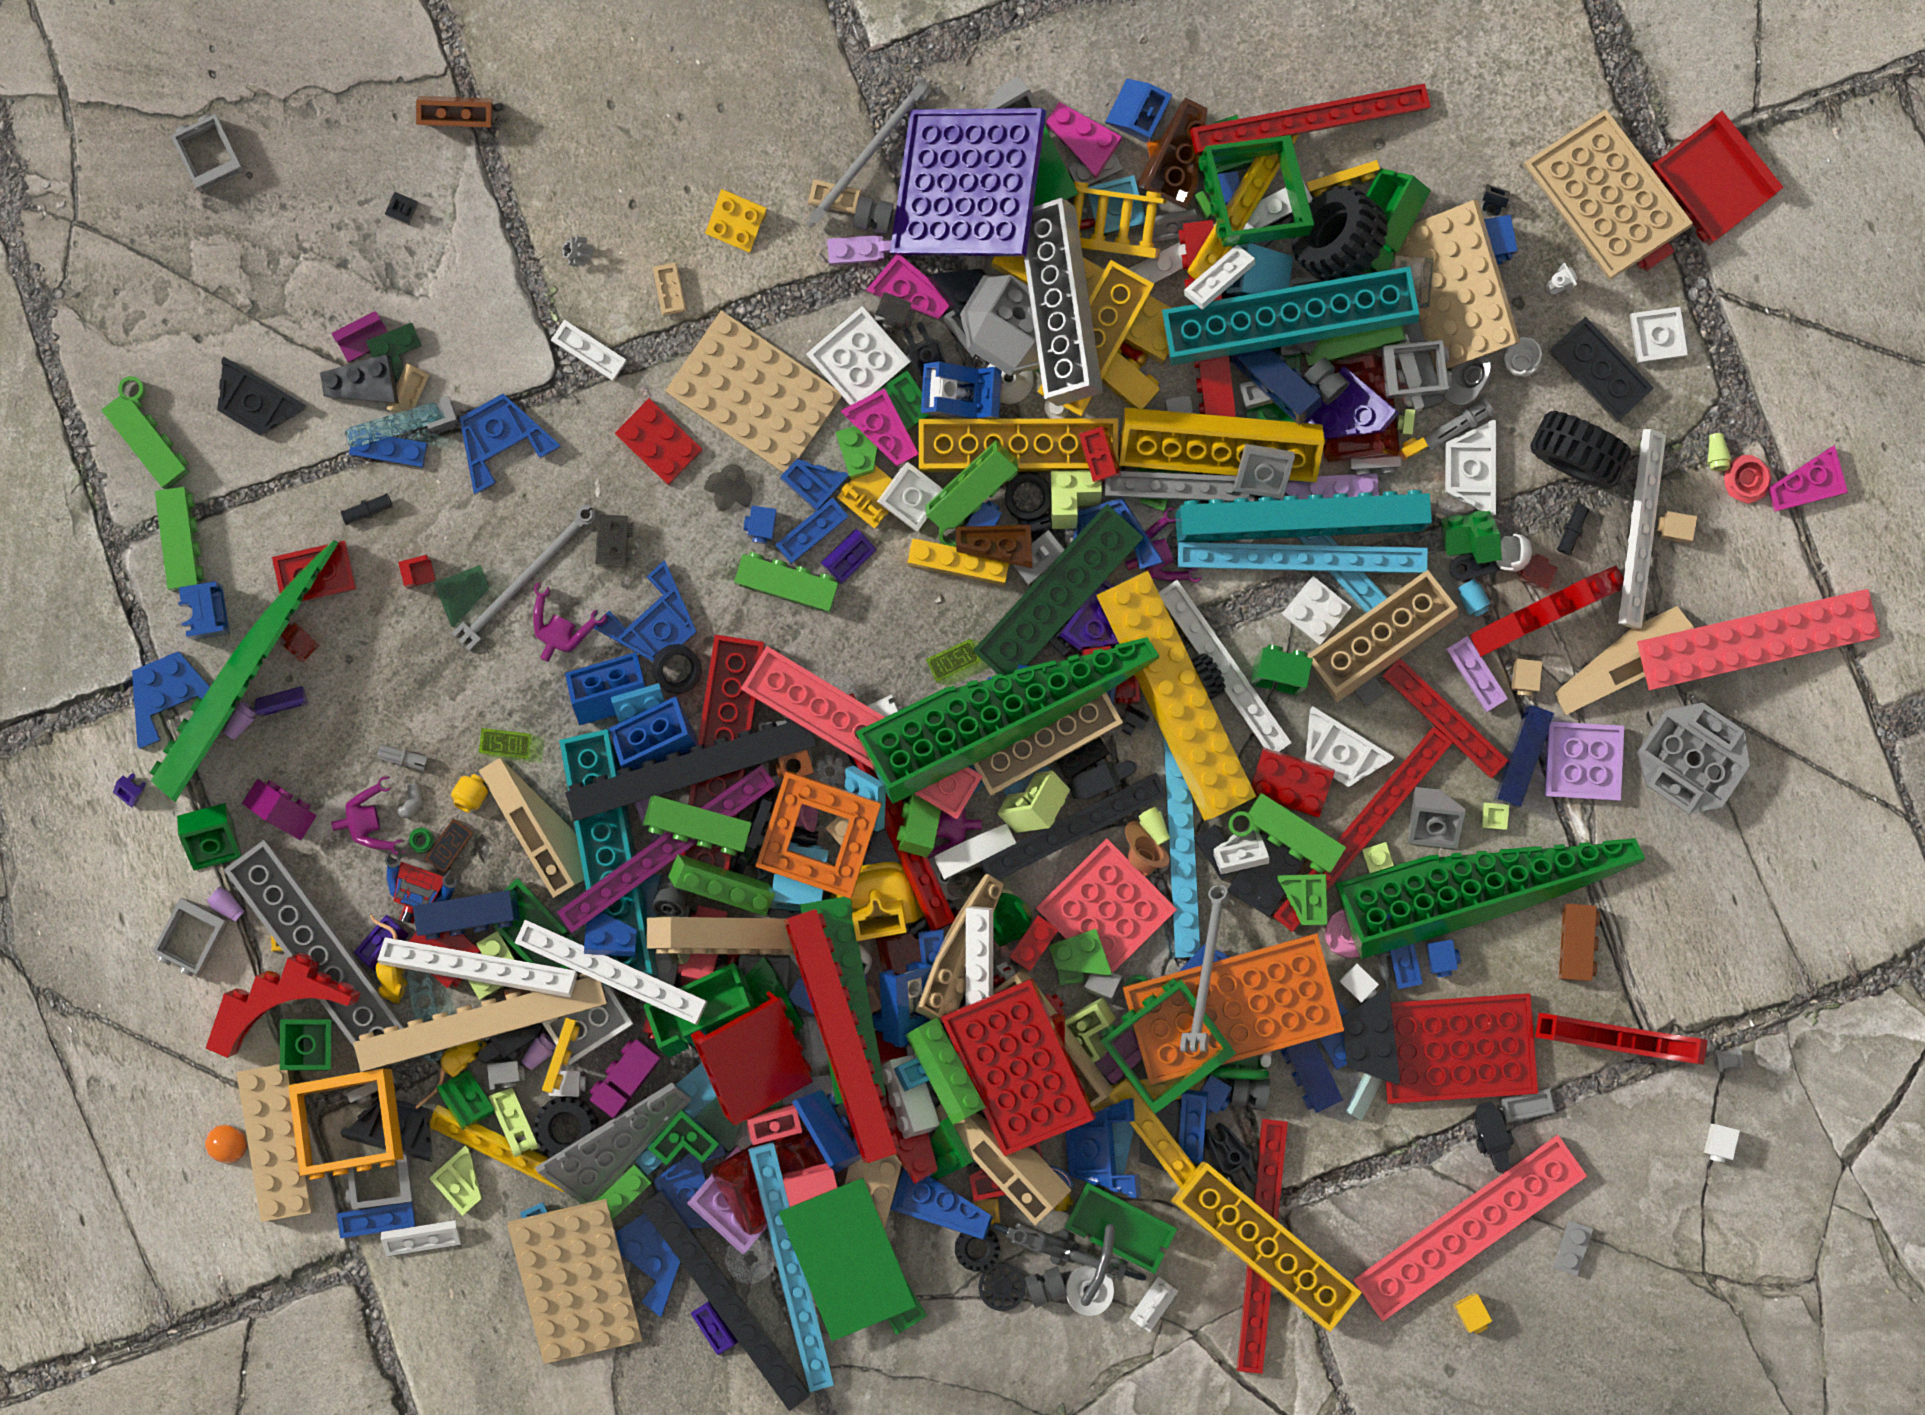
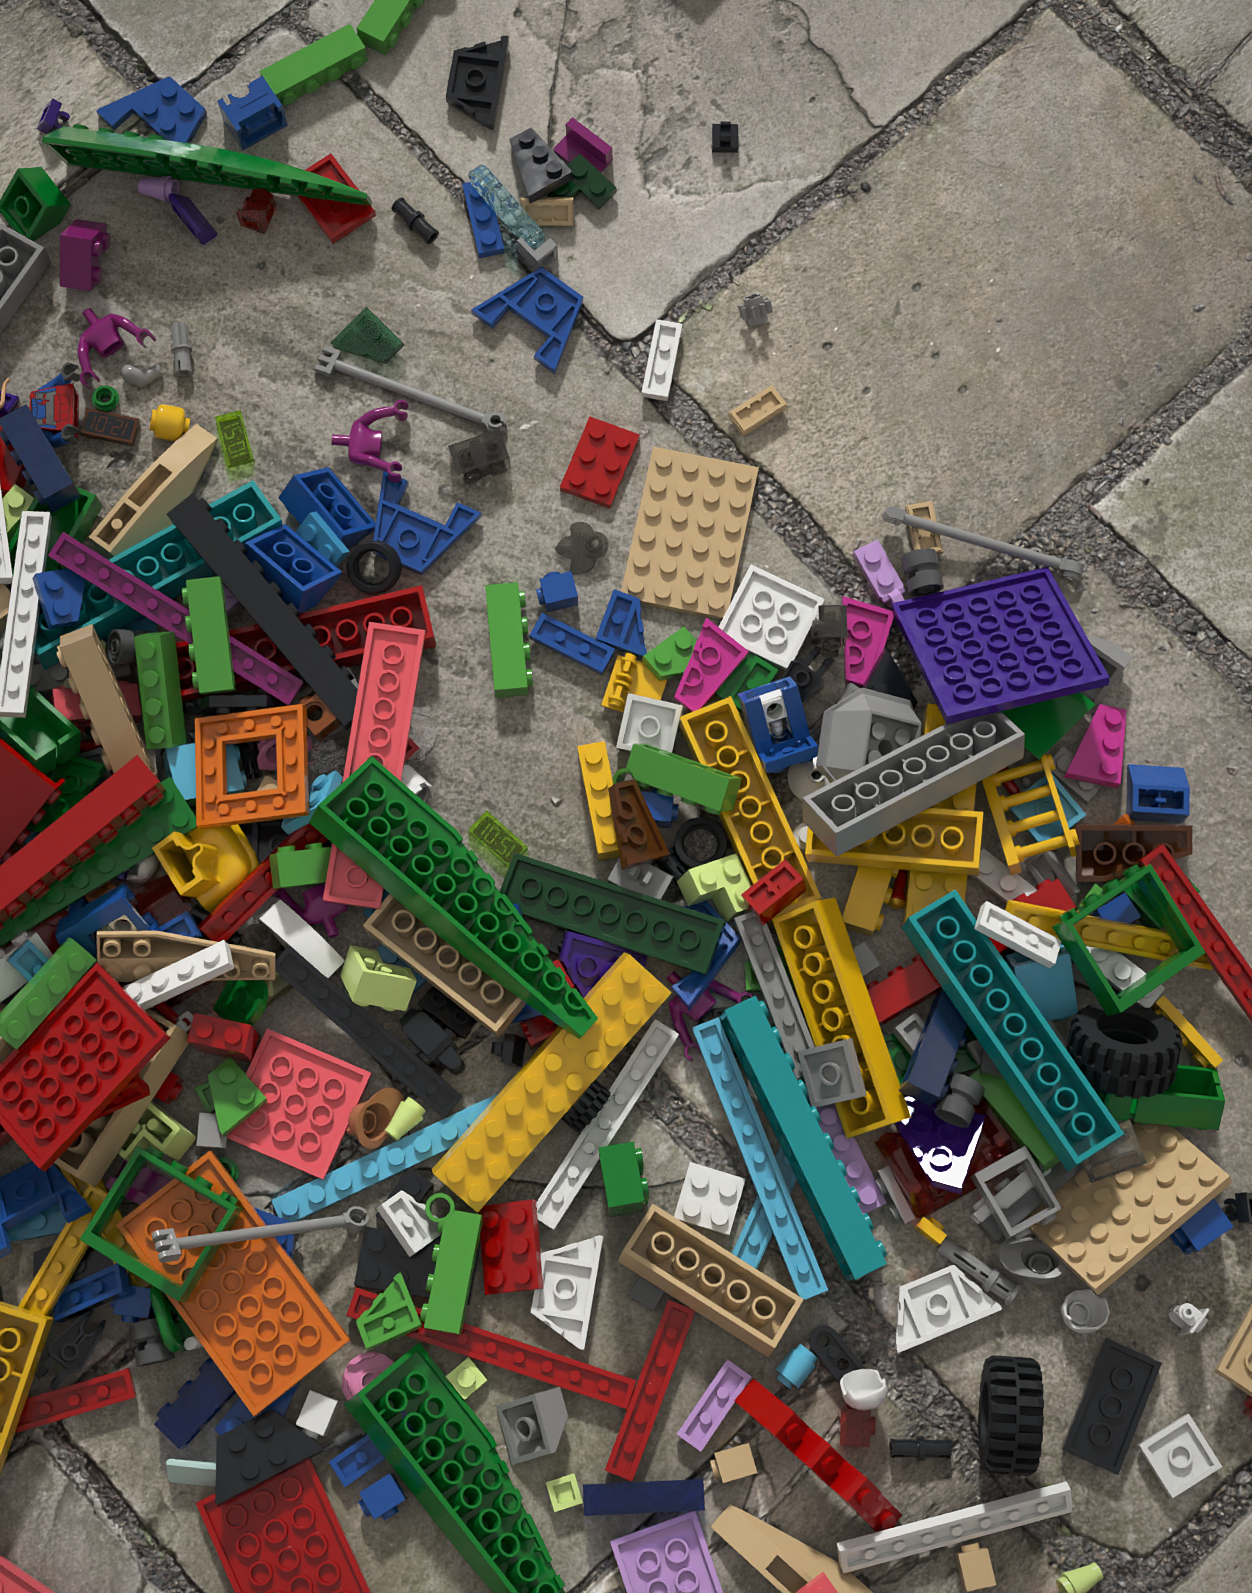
camera: 70 degrees right, 10 degrees down
red panel [398,555,436,589] -> none
dark orange brick [416,96,493,127] -> none
yellow hinge [705,189,767,253] -> none
dark purple slope [821,529,877,584] -> none
yellowish green plate [1397,409,1415,438] -> none
green brick [1441,511,1502,564] -> none

